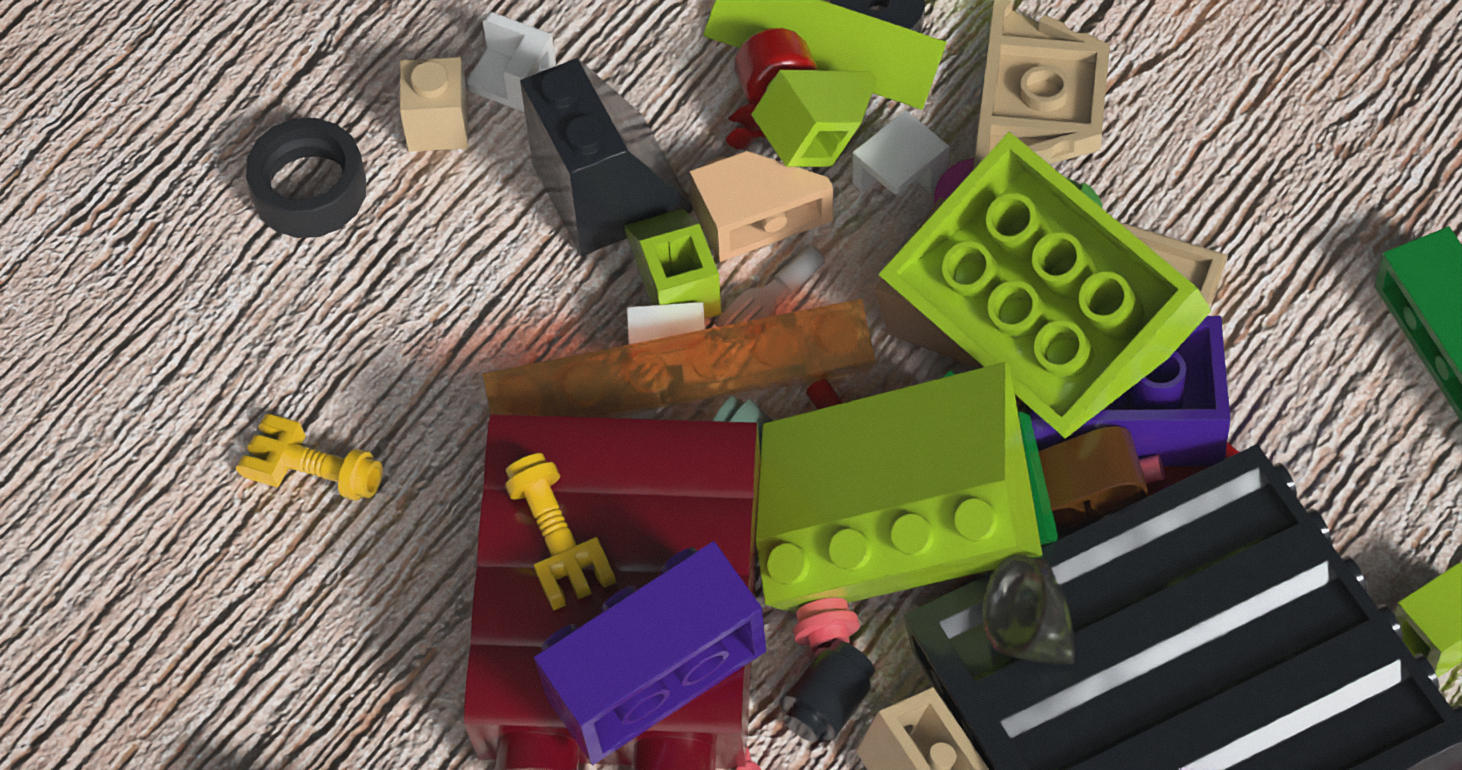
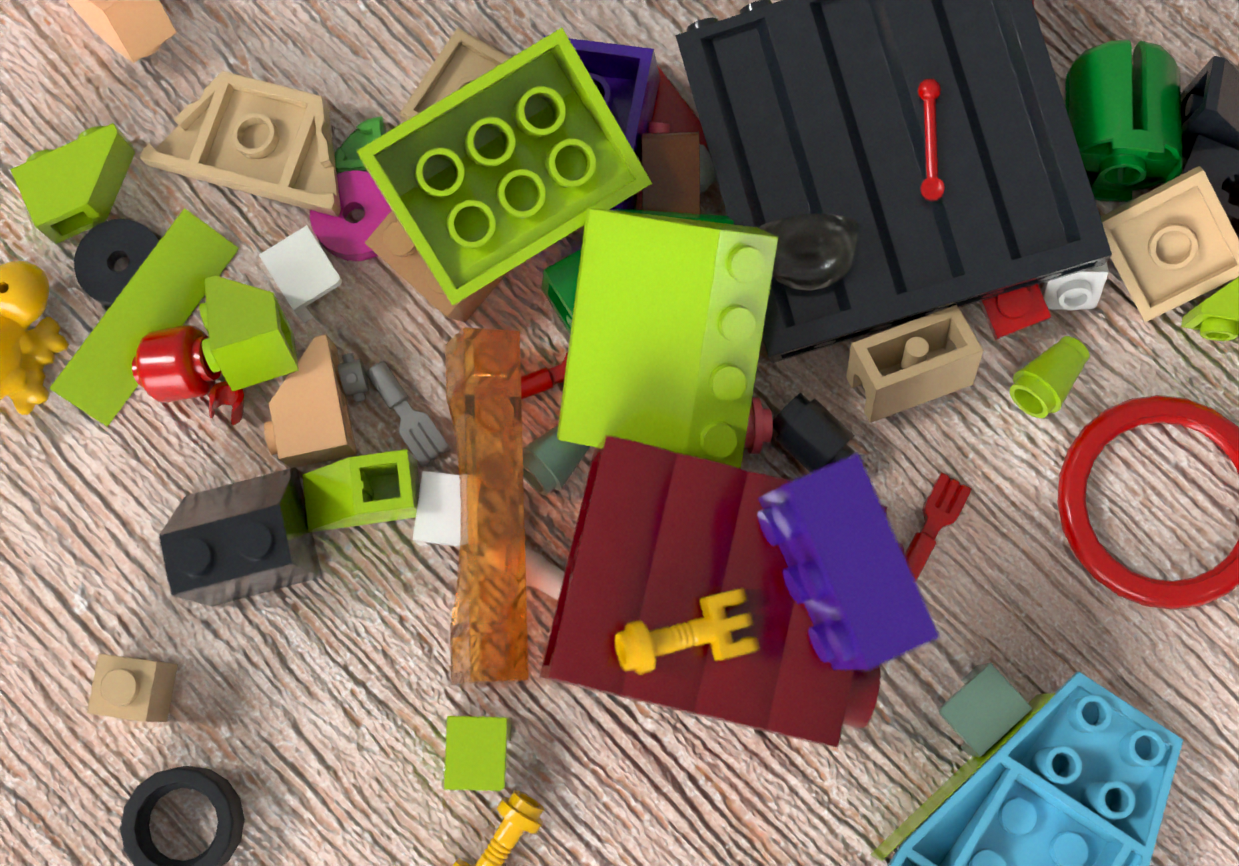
camera: 80 degrees left, 20 degrees up
white panel [467,12,556,112] -> none
none -> light grey piece [338,353,369,402]
none -> lime panel [444,716,512,791]
none -> red hinge [917,78,945,202]

